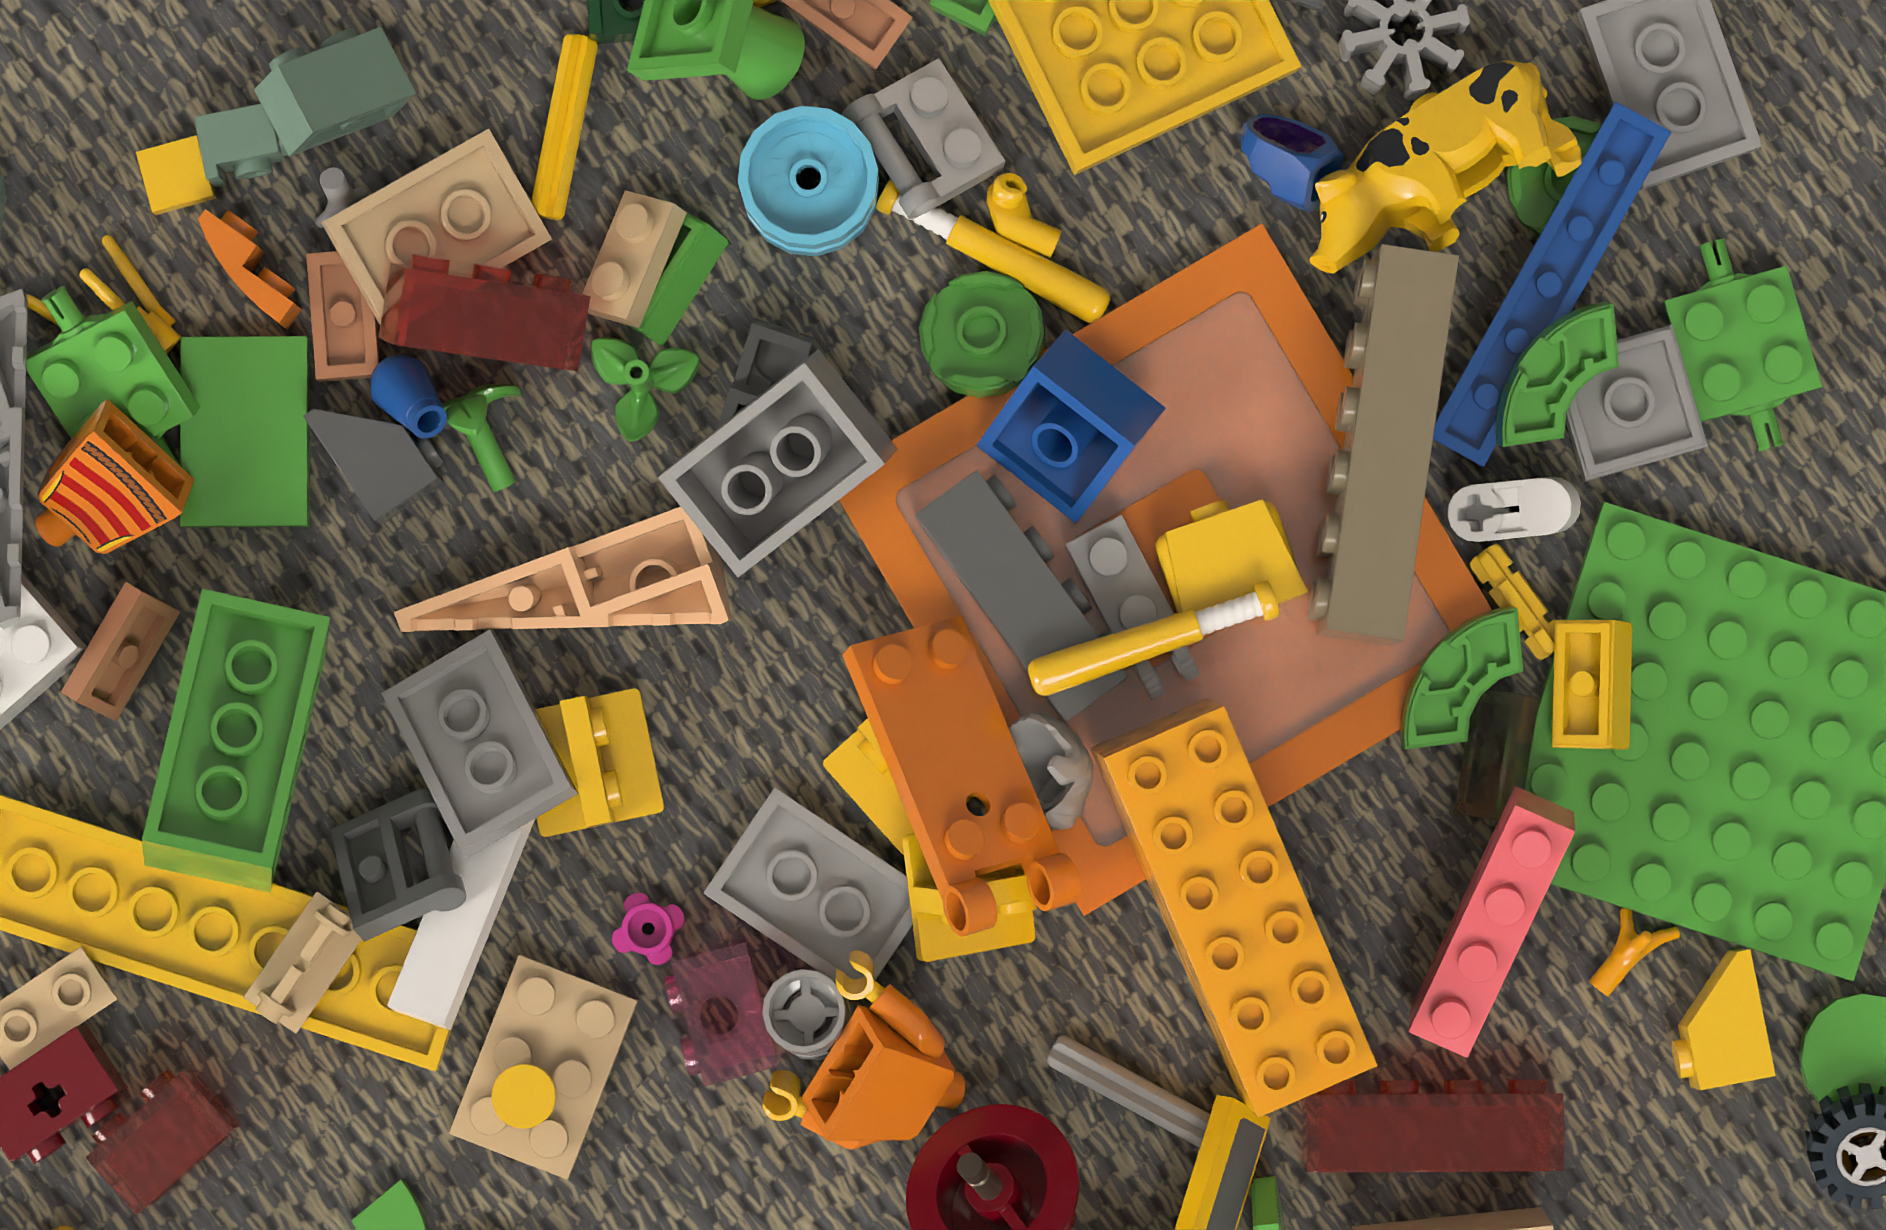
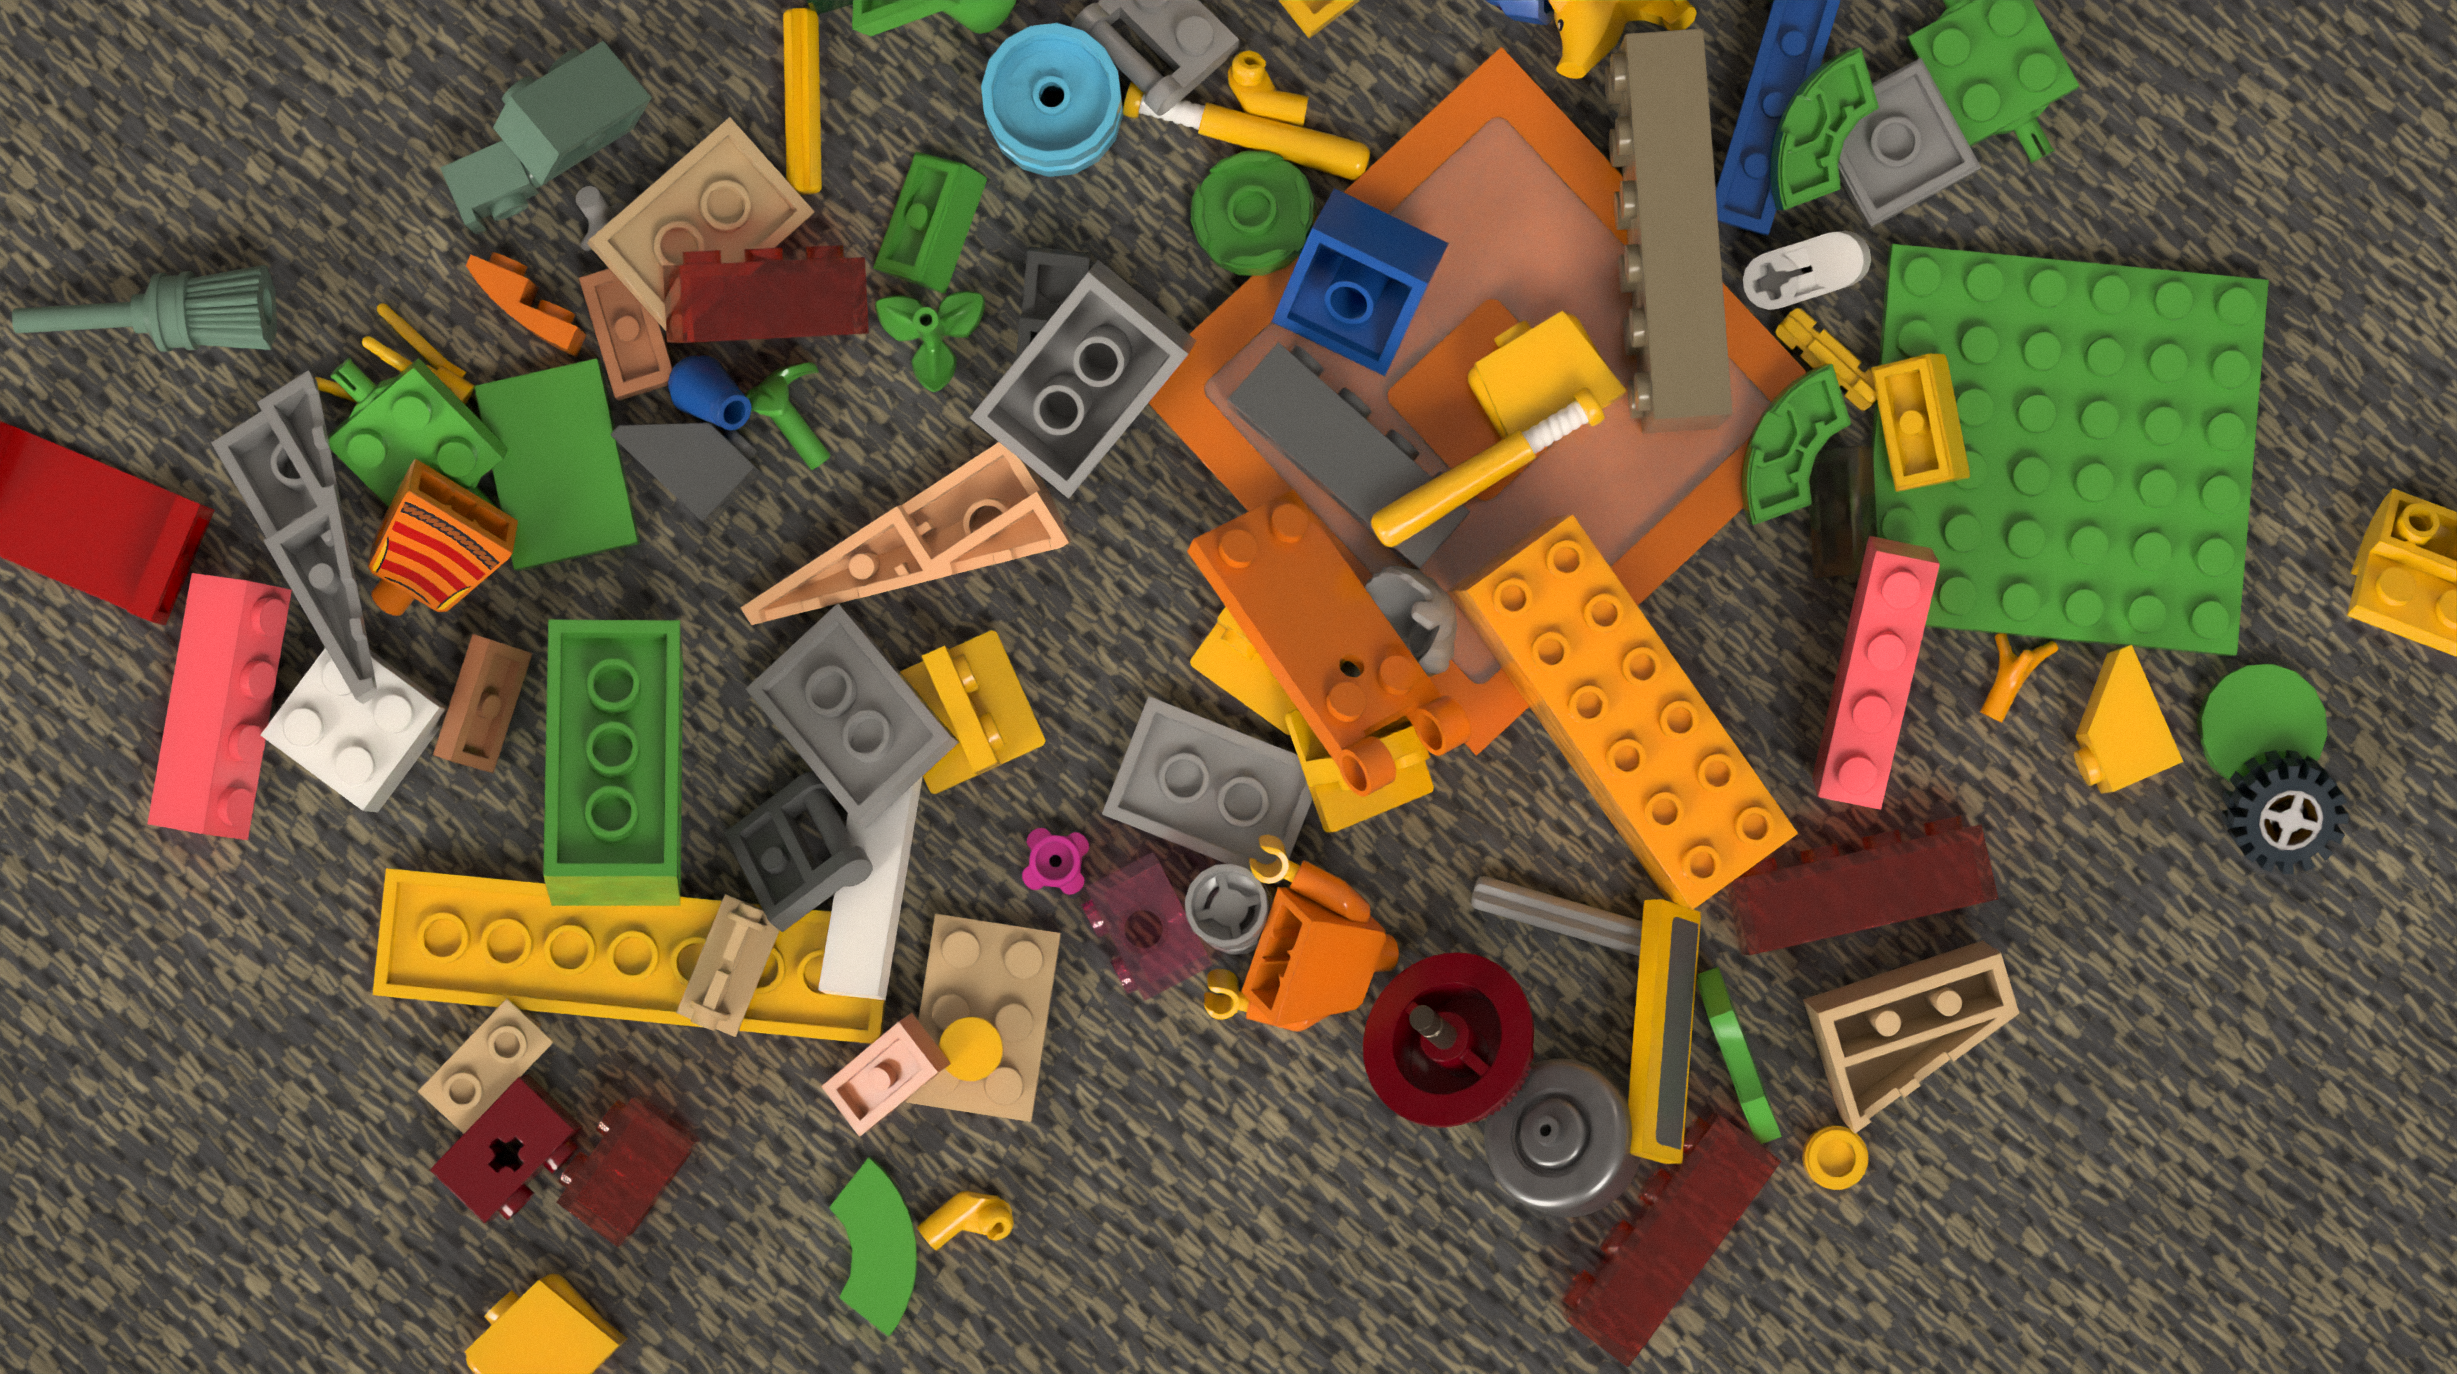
camera: 10 degrees left, 0 degrees up
yellow tile [136,135,216,215] -> none
tan plate [577,190,687,328] -> none
light grey hinge [1065,515,1200,700] -> none
none -> plate [821,1013,951,1137]

